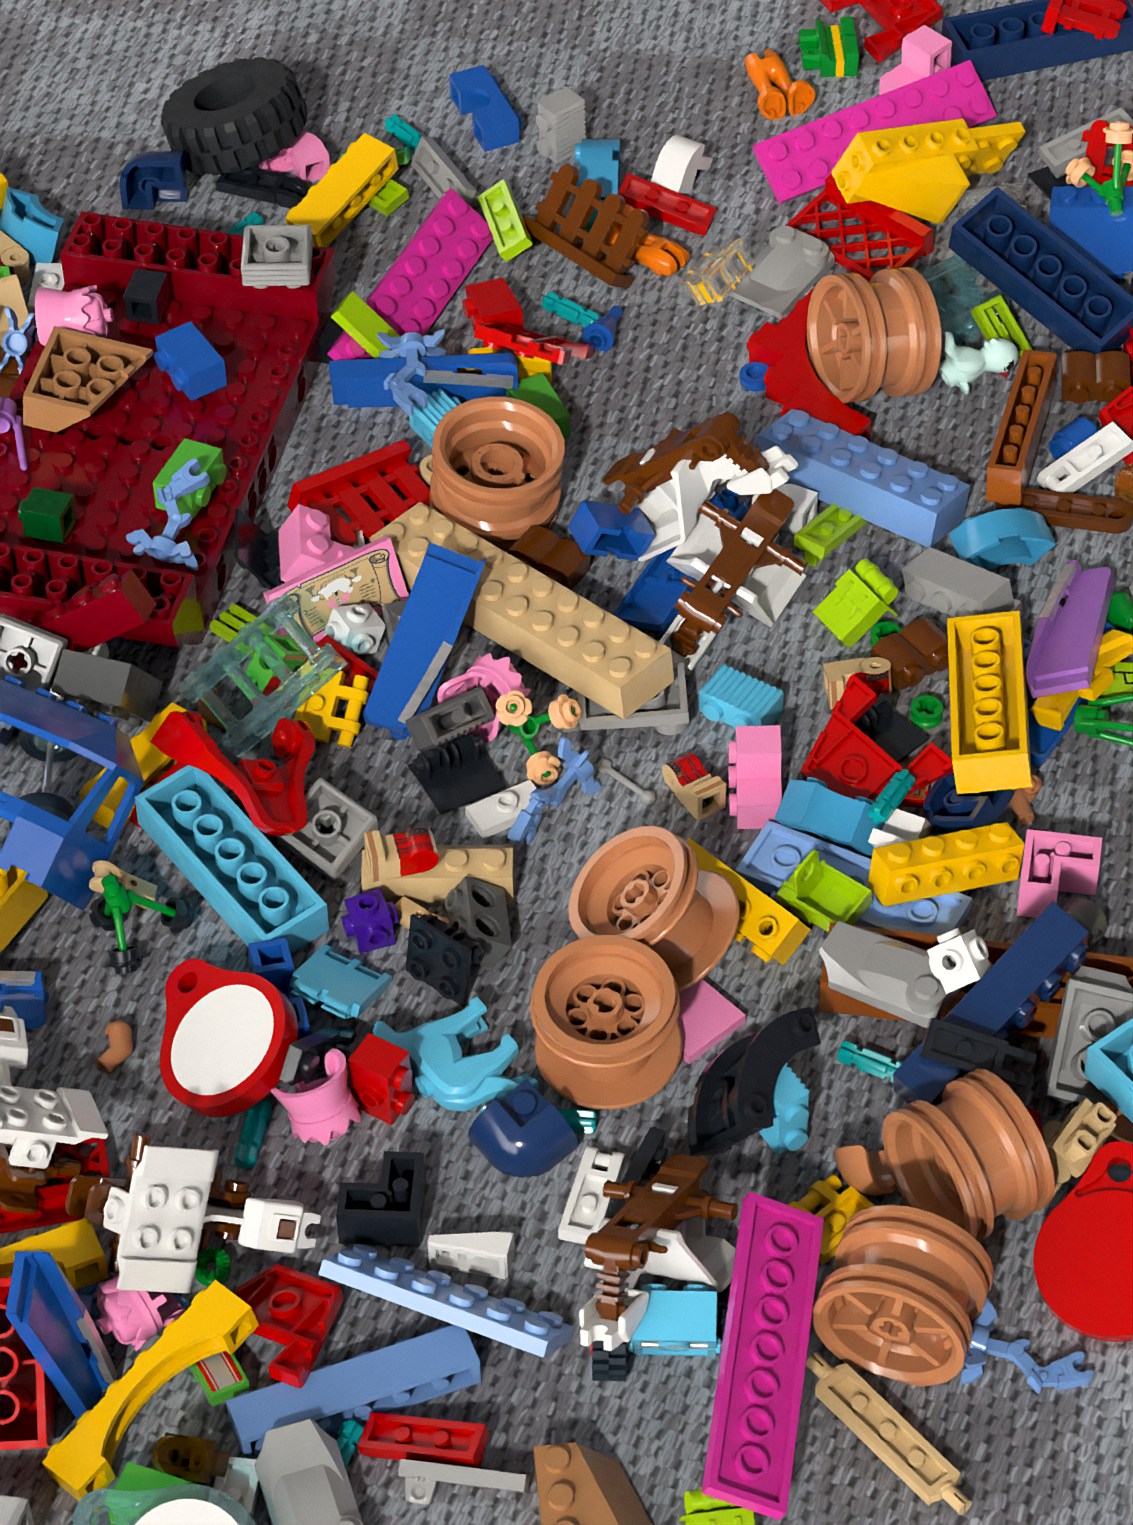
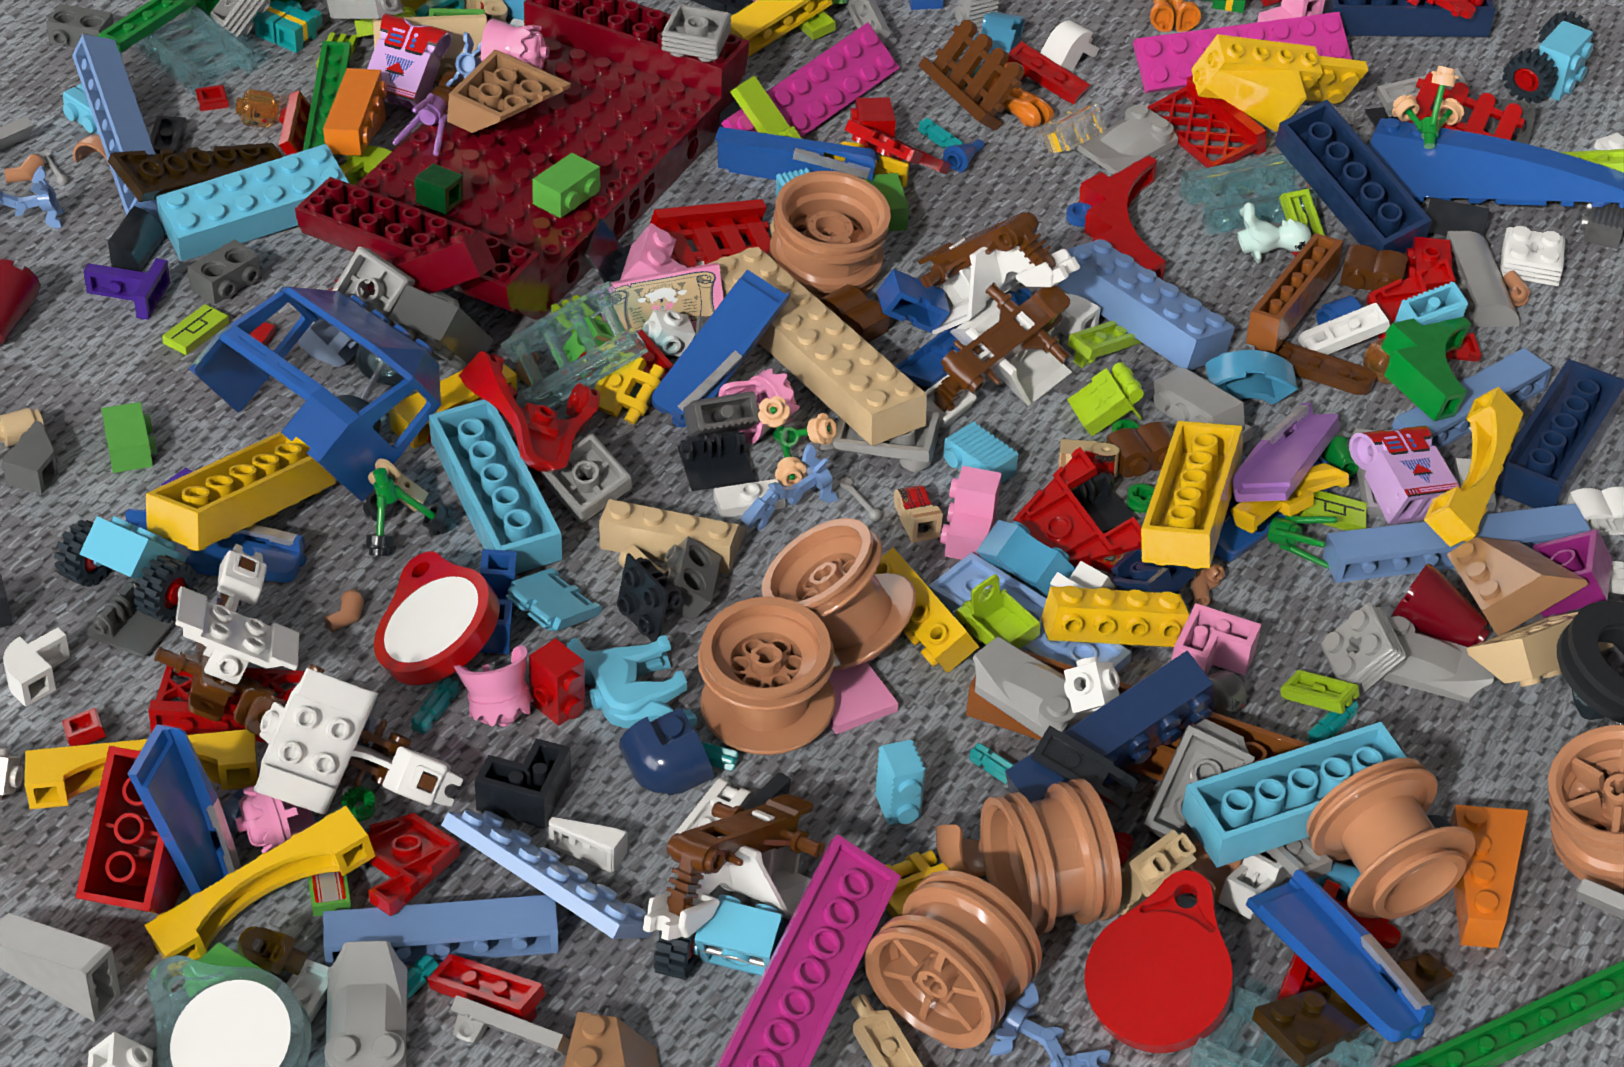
camera: 10 degrees right, 5 degrees down
black brick [123,269,171,325] -> none
medium blue piece [126,458,211,571] -> none
blue brick [154,321,227,401] -> none
black hinge [280,1025,356,1086] -> none
dark purple brick [341,889,399,954] -> none
leg [364,828,439,882] -> none
medium blue piece [378,329,446,416] -> none
lime hinge [477,179,533,262] -> none
black fence [687,1007,821,1156] -> none
nougat wheel [807,267,941,404] -> none
teal axle [868,769,915,825] -> none

